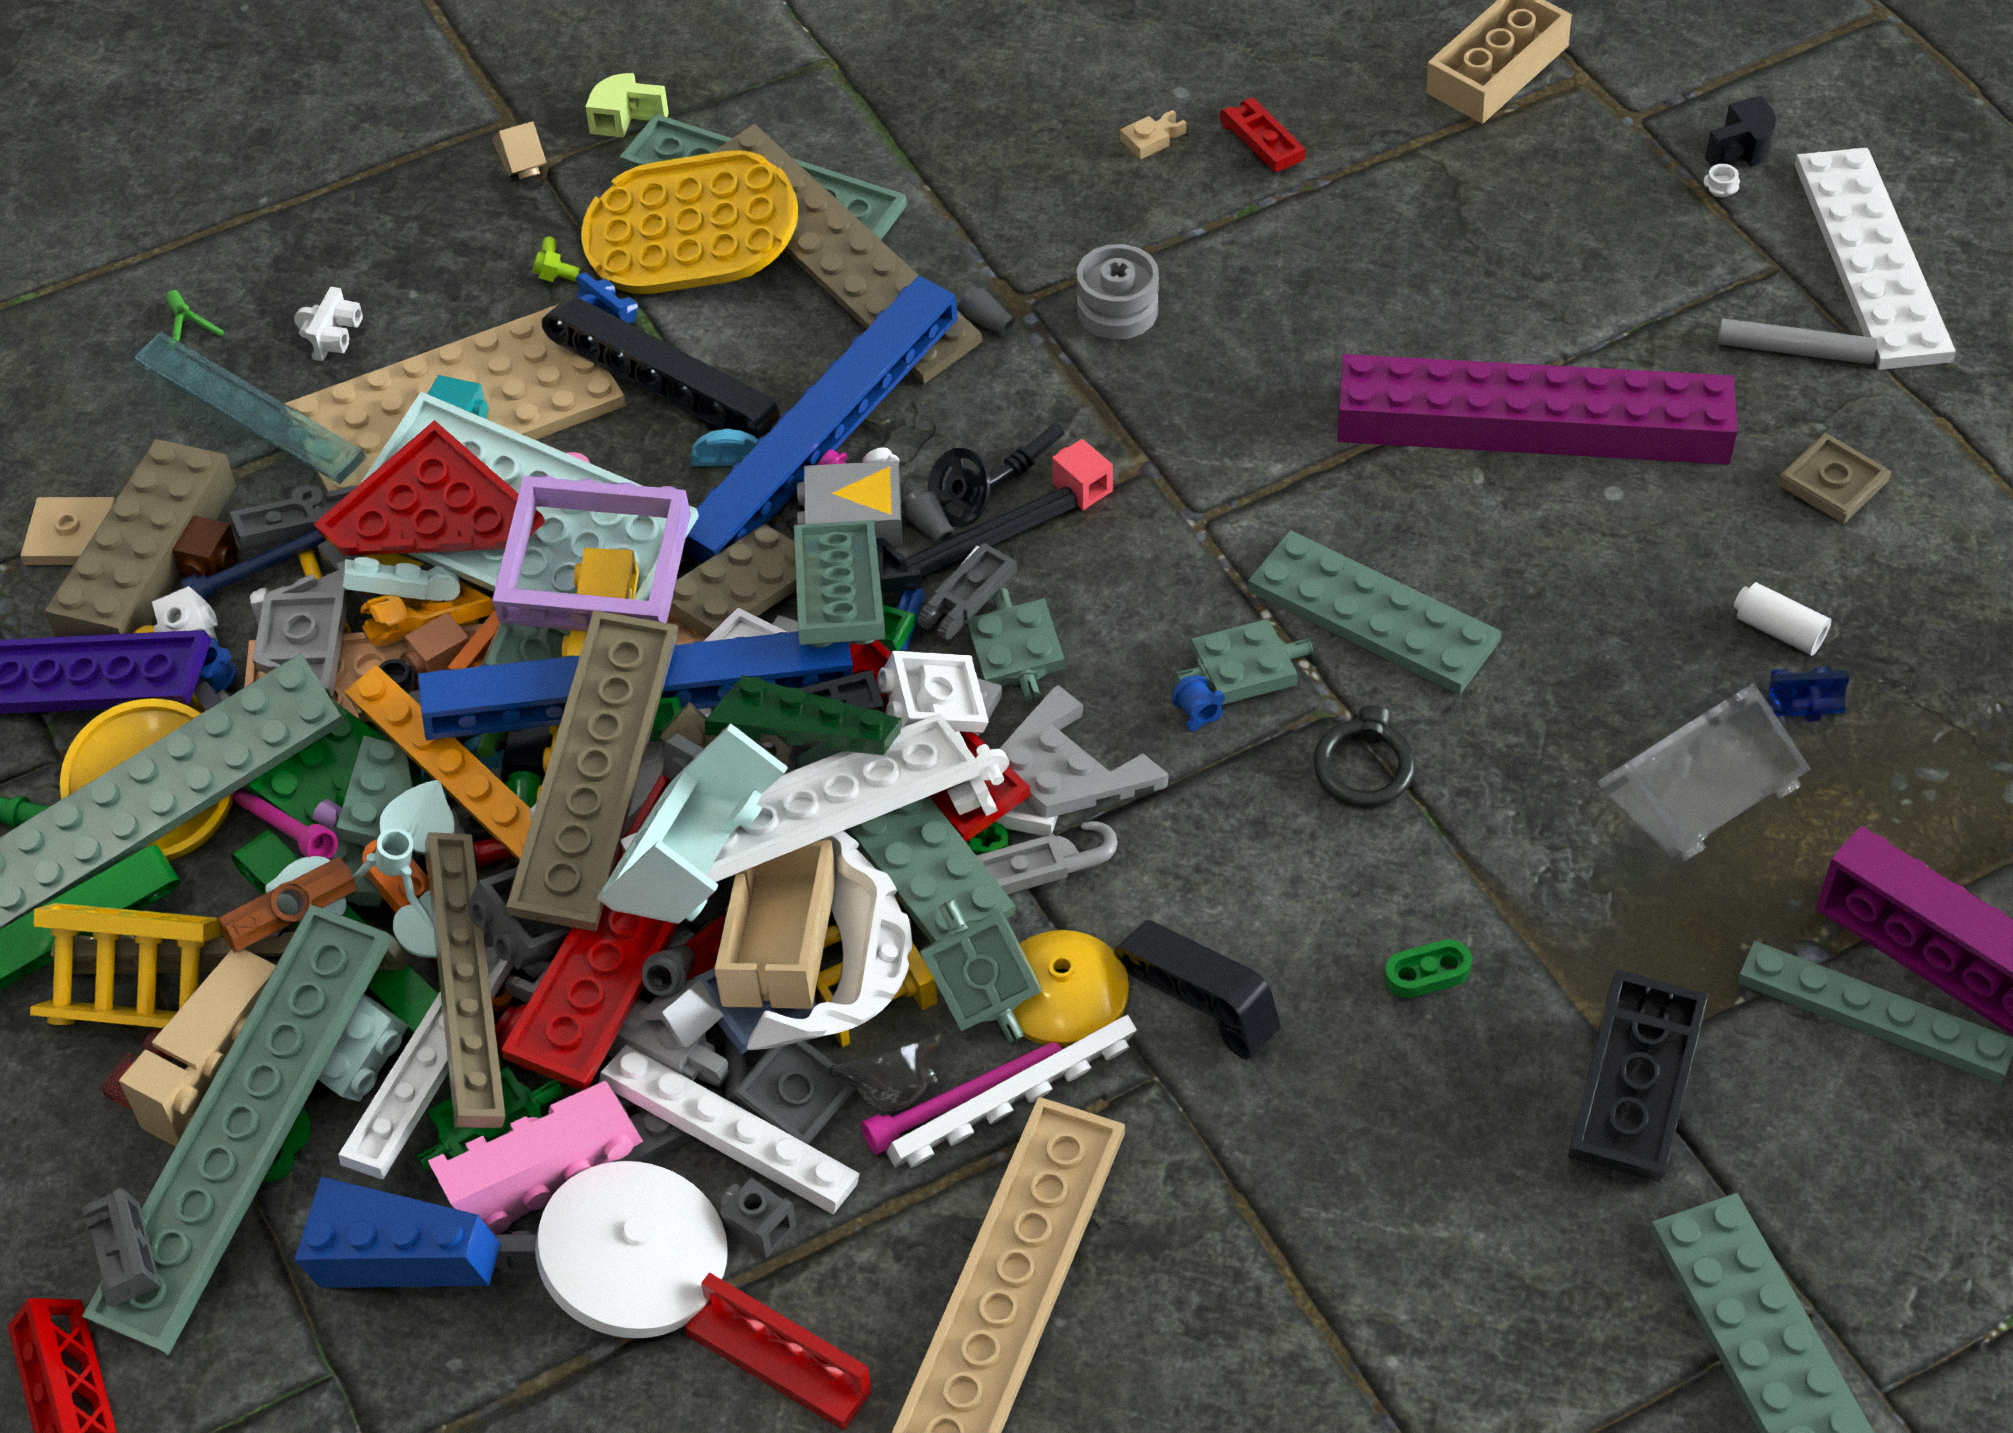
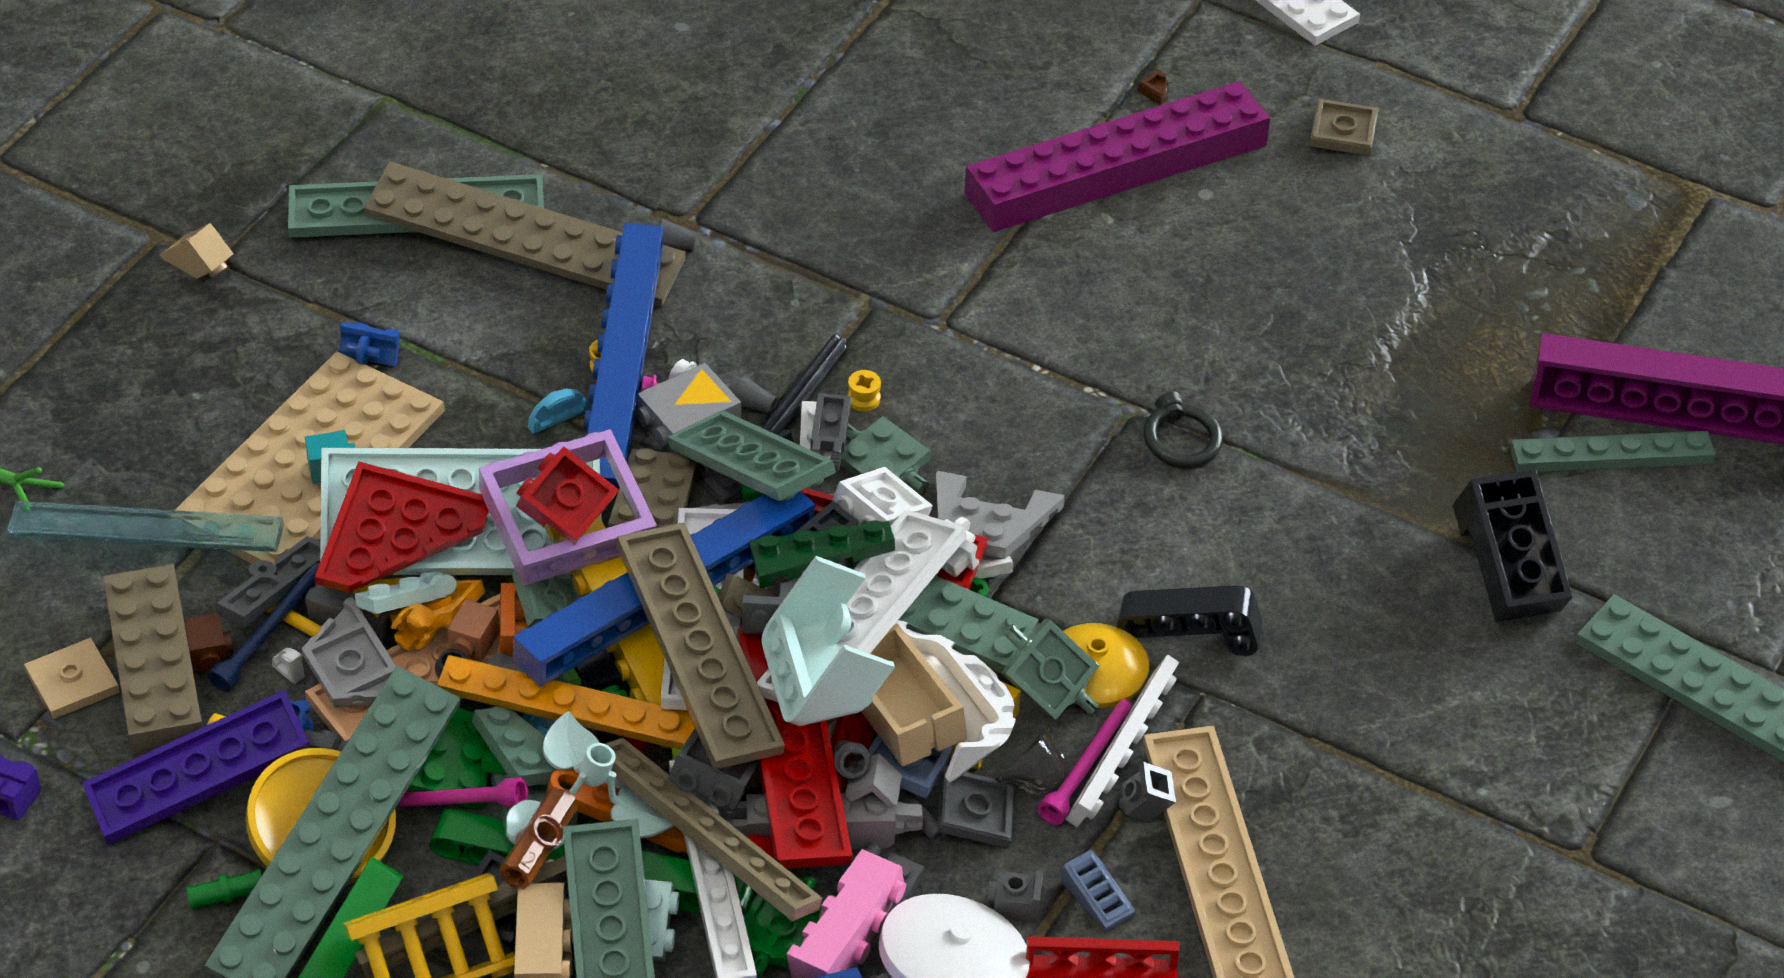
camera: 35 degrees left, 5 degrees down
white brick [152,586,218,642] -> none
white hips [294,287,363,362] -> none
lavender hand [312,799,342,830] -> none
lime piece [532,237,580,282] -> none
black beam [541,296,780,439] -> none
yellow plate [581,150,798,294] -> none
yellowish green brick [585,73,669,138] -> none
white plate [599,1044,860,1215] -> none
black dish [928,423,1065,527] -> none
light grey plate [977,821,1118,894] -> none
coral brick [1052,439,1113,510] -> none
light grey wheel [1077,244,1159,340] -> none
tan plate [1120,110,1186,160] -> none
blue brick [1172,675,1225,731] -> none
sand green plate [1175,619,1313,705] -> none
red plate [1219,97,1306,173] -> none
sand green plate [1248,530,1502,695] -> none
green plate [1384,939,1472,998] -> none
clear windscreen [1596,683,1811,861] -> none
light grey piece [1717,318,1877,365] -> none
white brick [1733,582,1831,656] -> none
clear blue hips [1767,667,1849,722] -> none
none -> red plate [516,446,619,545]
none -> yellow wheel [848,370,881,412]
none -> sand blue slope [1061,850,1136,932]
none -> dark grey brick [1119,762,1176,823]
none -> reddish brown tile [1138,69,1168,105]

